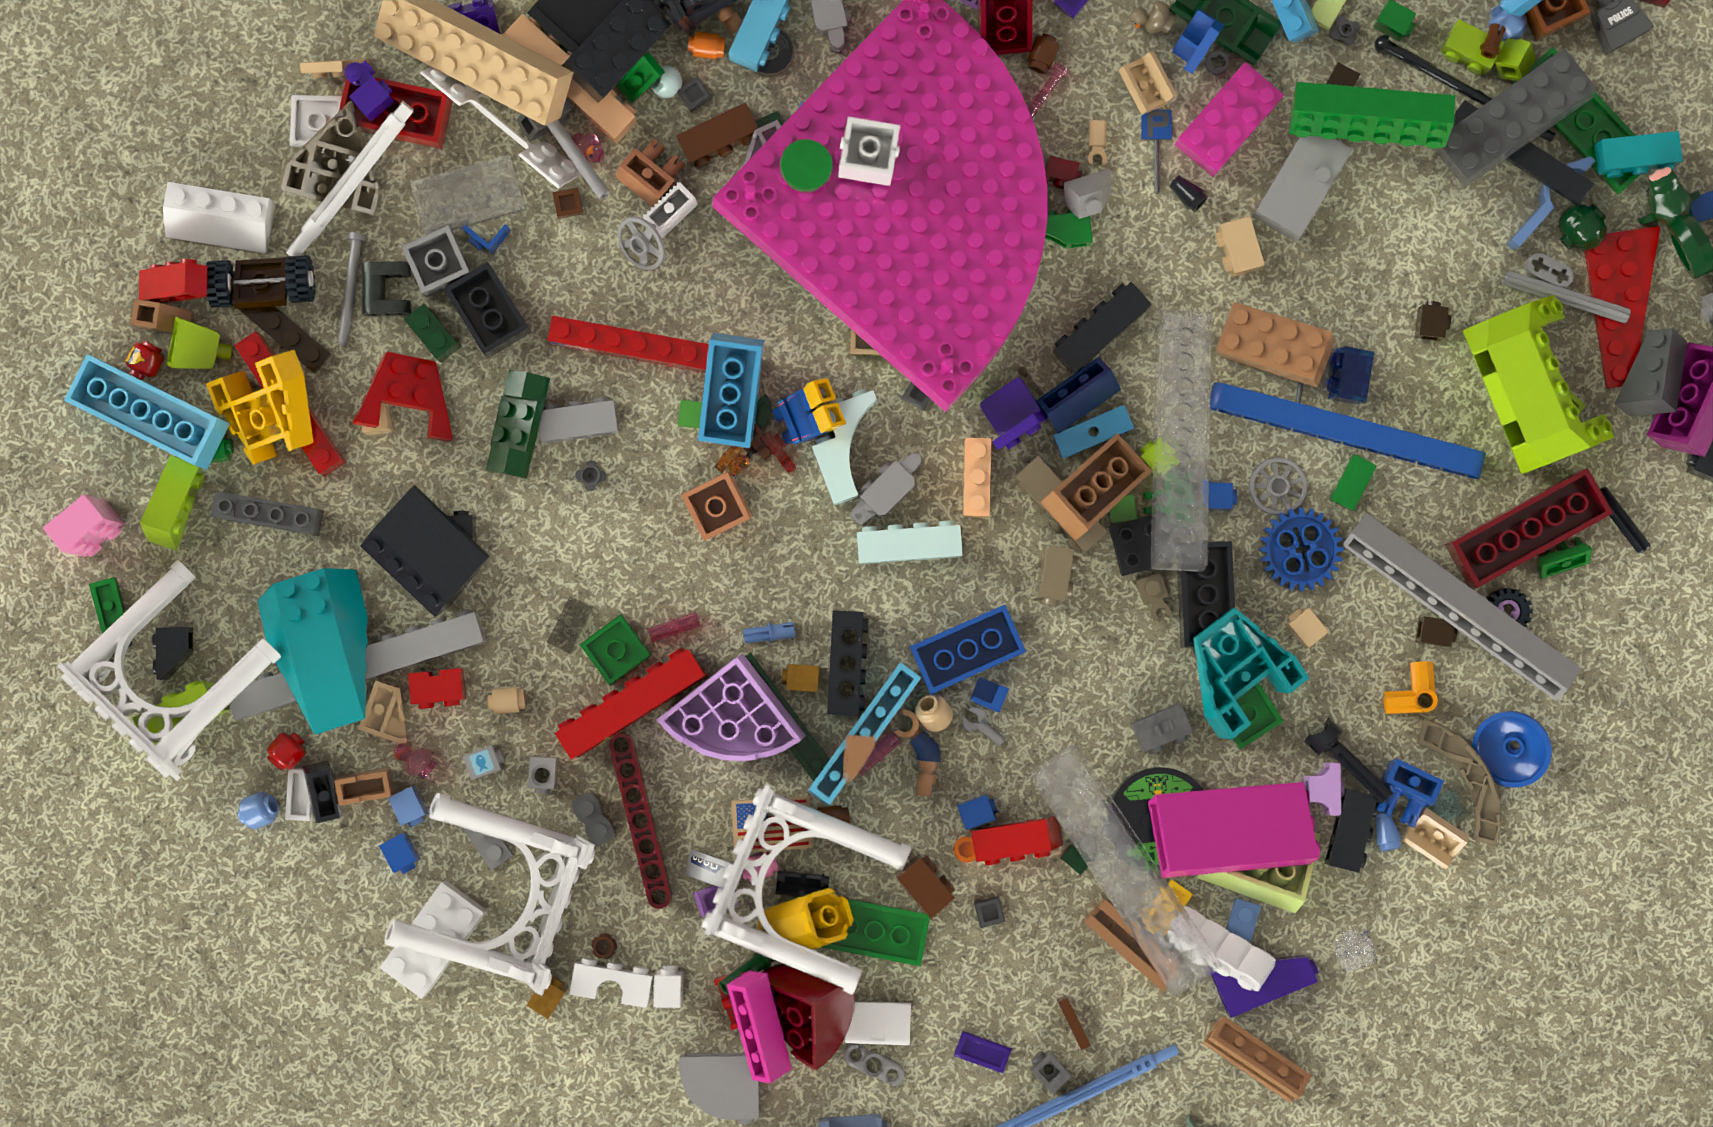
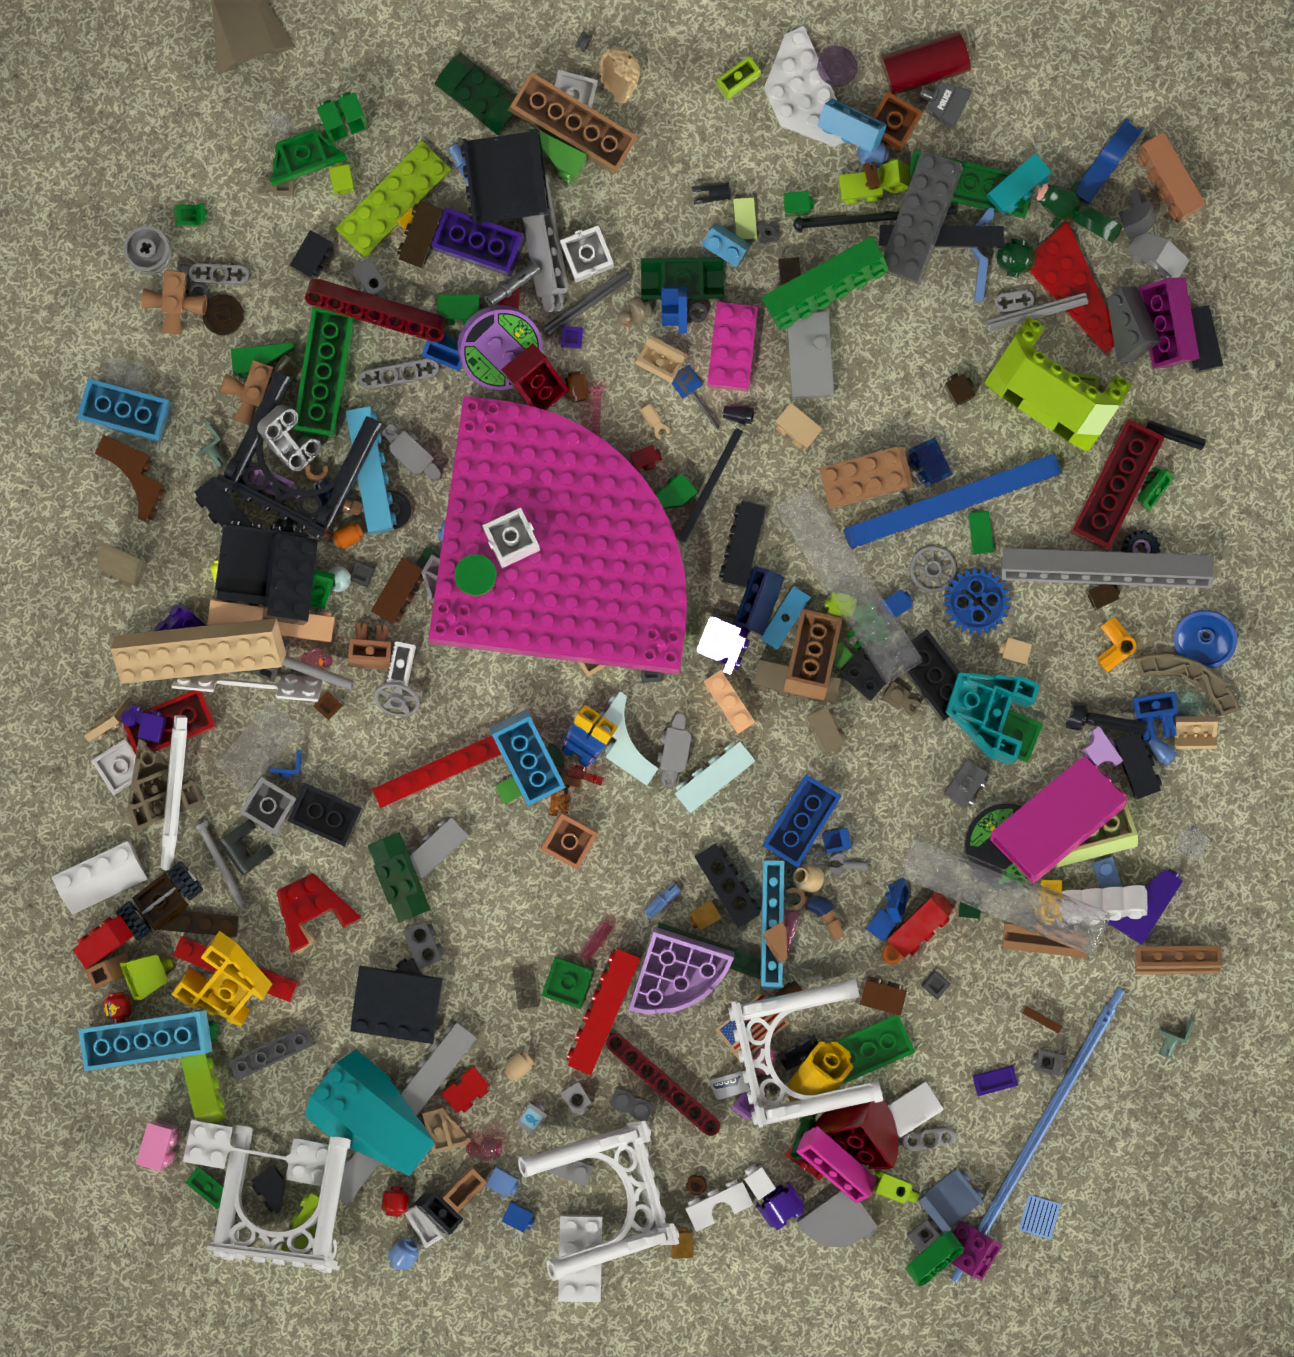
camera: 35 degrees left, 0 degrees up
dark green brick [404,303,461,363] -> none
dark grey plate [575,460,606,491] -> none
light grey slope [1064,169,1112,219] -> none
none -> white hinge [182,1120,329,1186]
none -> dark grey brick [402,921,445,969]
none -> black tile [679,428,743,543]
none -> dark purple brick [755,1182,804,1230]
none -> lime torso [872,1169,920,1204]
none -> blue plate [885,877,911,922]

